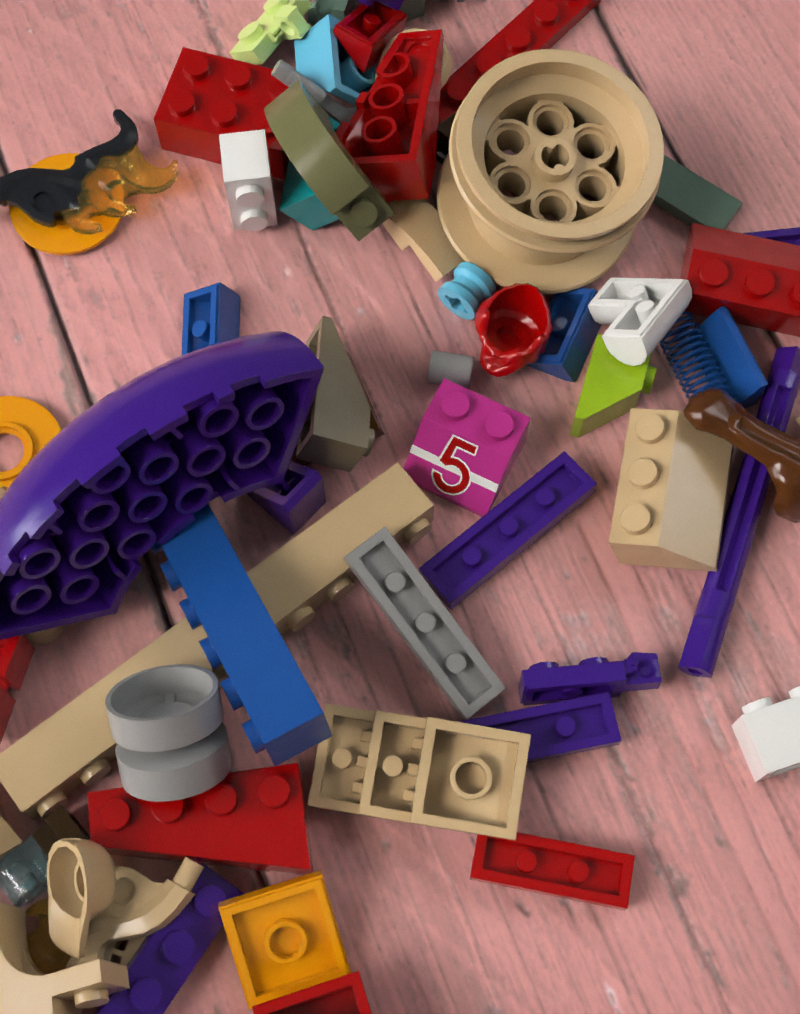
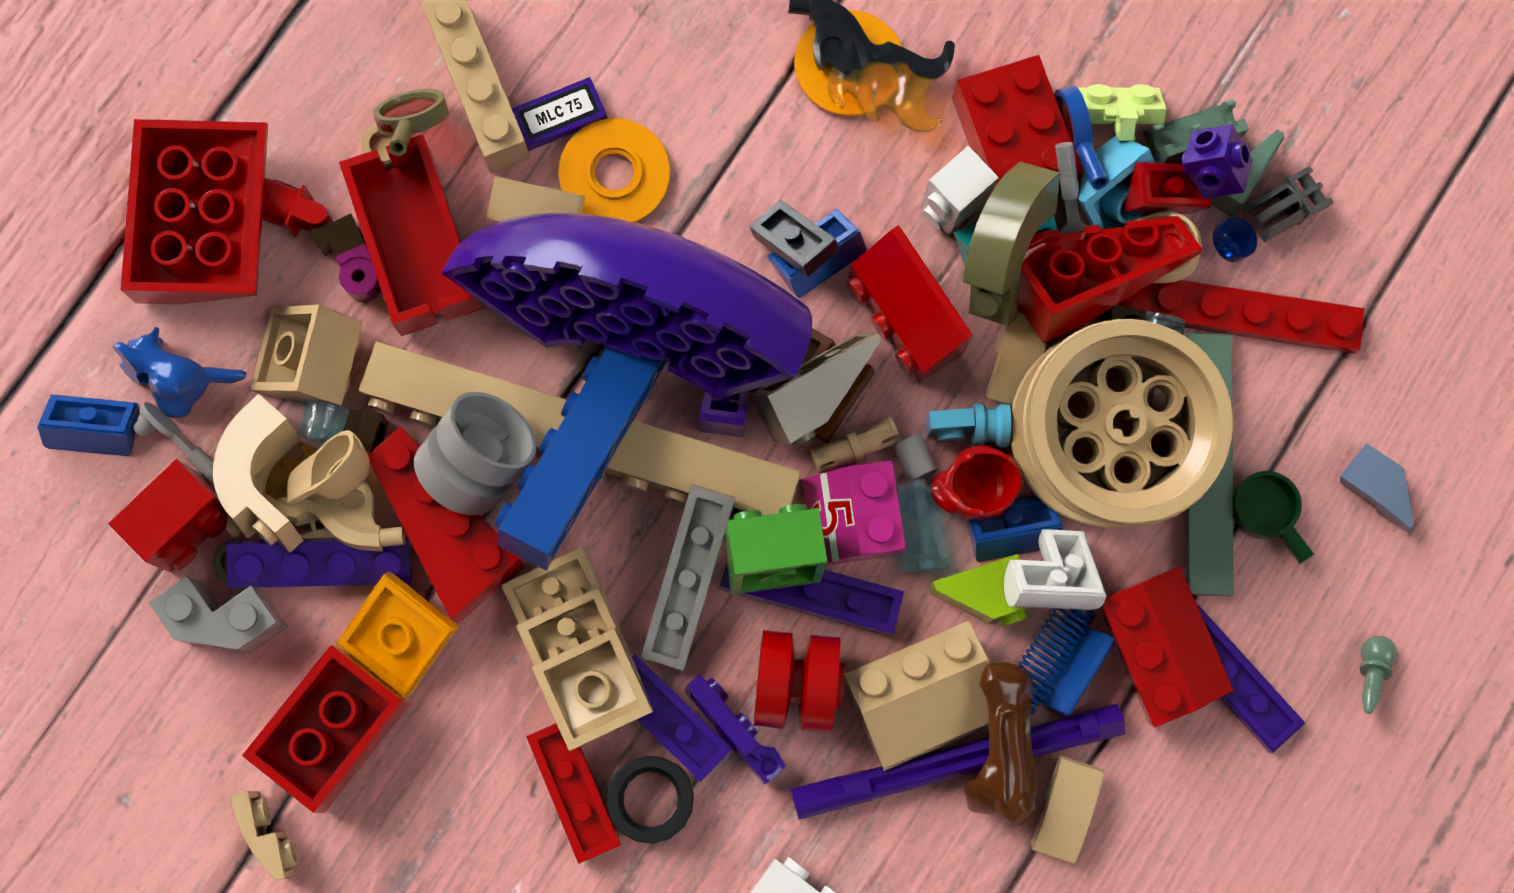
camera: 50 degrees right, 10 degrees up
none -> black tyre [607,756,694,844]
none -> bright green brick [724,504,828,595]
none -> plate [749,199,840,277]
none -> red wheel [753,630,845,734]
none -> tan pin [809,416,901,474]
none -> red slope [847,225,973,383]
none -> clear light blue hinge [896,479,949,574]
none -> medium azure plate [925,408,975,443]
none -> blue piece [1054,85,1109,189]
none -> clear blue tile [1212,217,1257,262]
none -> dark green piece [1233,471,1314,564]
none -> sand blue slope [1340,443,1414,533]

